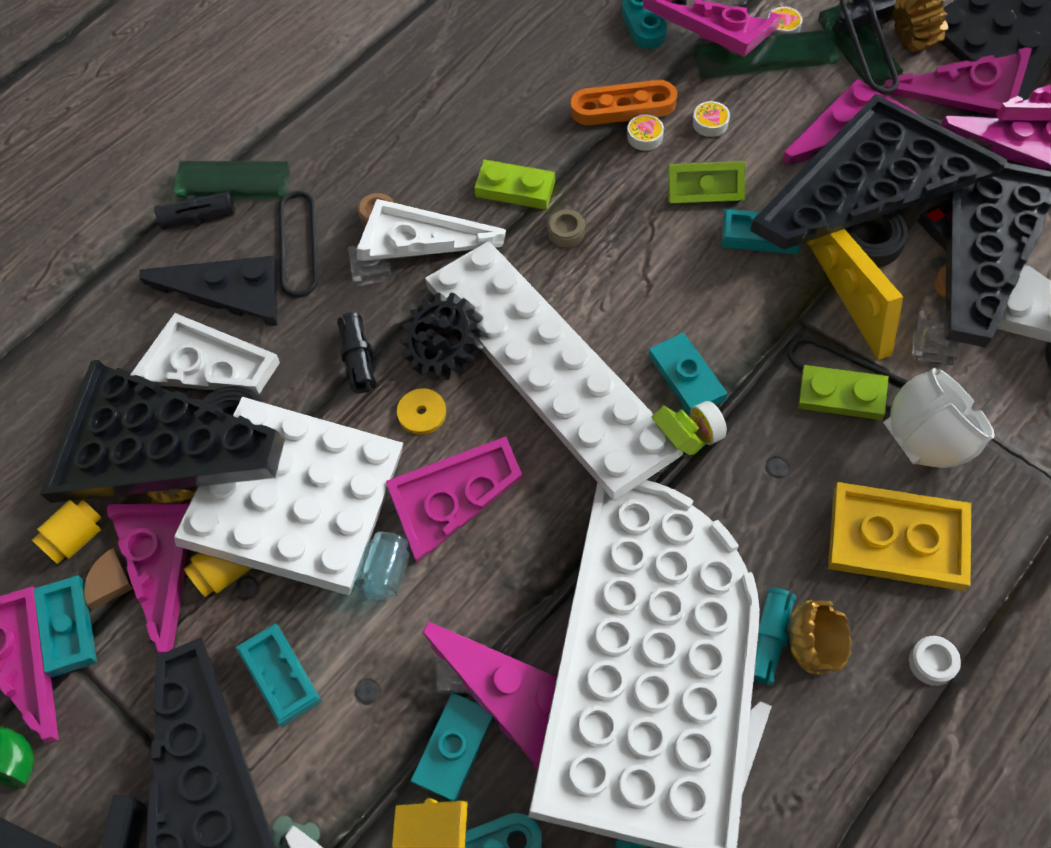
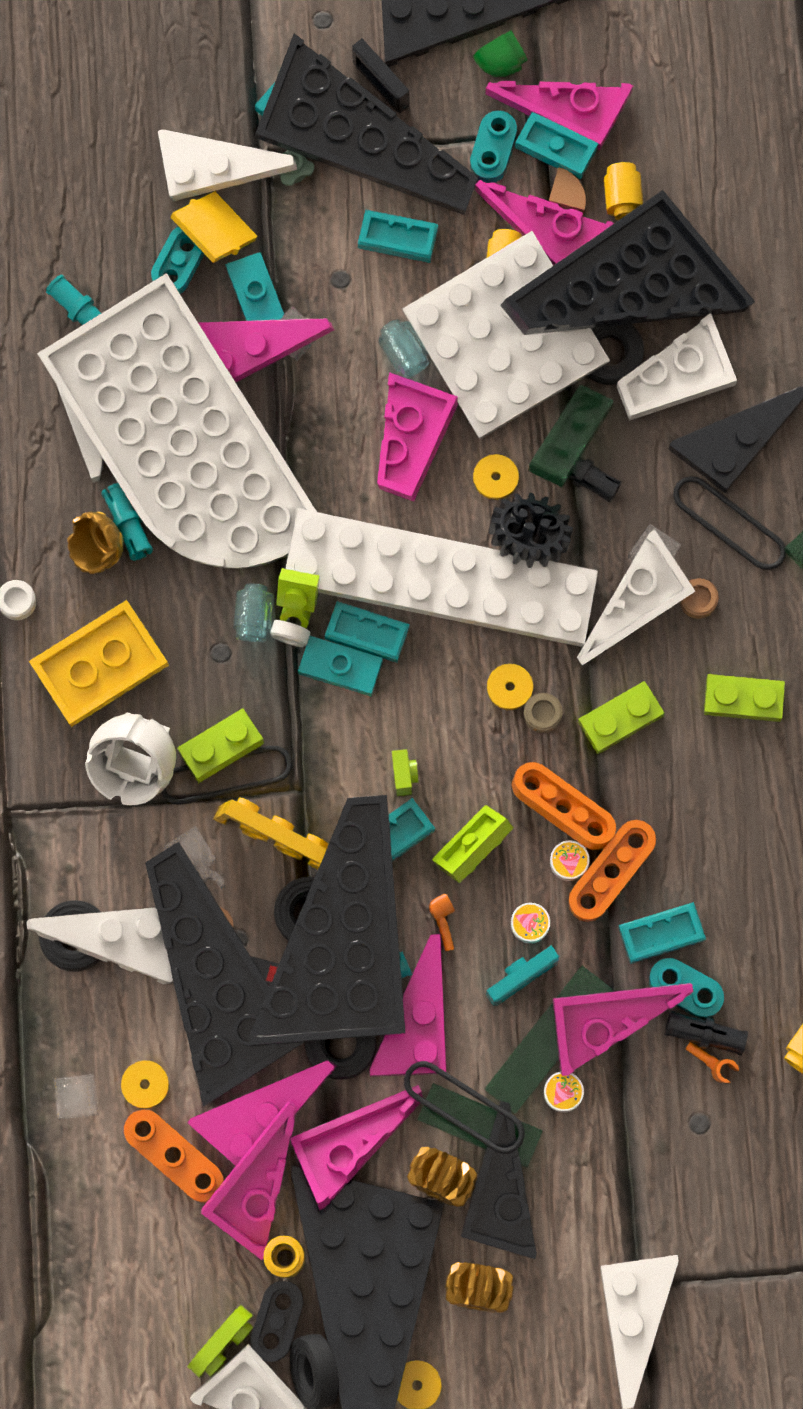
camera: 135 degrees right, 15 degrees up
none -> clear light blue brick [233,584,275,642]
none -> teal plate [324,601,410,663]
none -> lime plate [392,749,419,796]
none -> orange hand [429,894,455,951]
none -> teal plate [470,111,517,183]
none -> teal plate [486,945,559,1007]
none -> yellow wheel [487,664,533,710]
none -> orange plate [512,762,616,850]
none -> clear green tile [528,384,614,487]
none -> teal plate [618,902,706,964]
none -> lime plate [704,674,785,722]

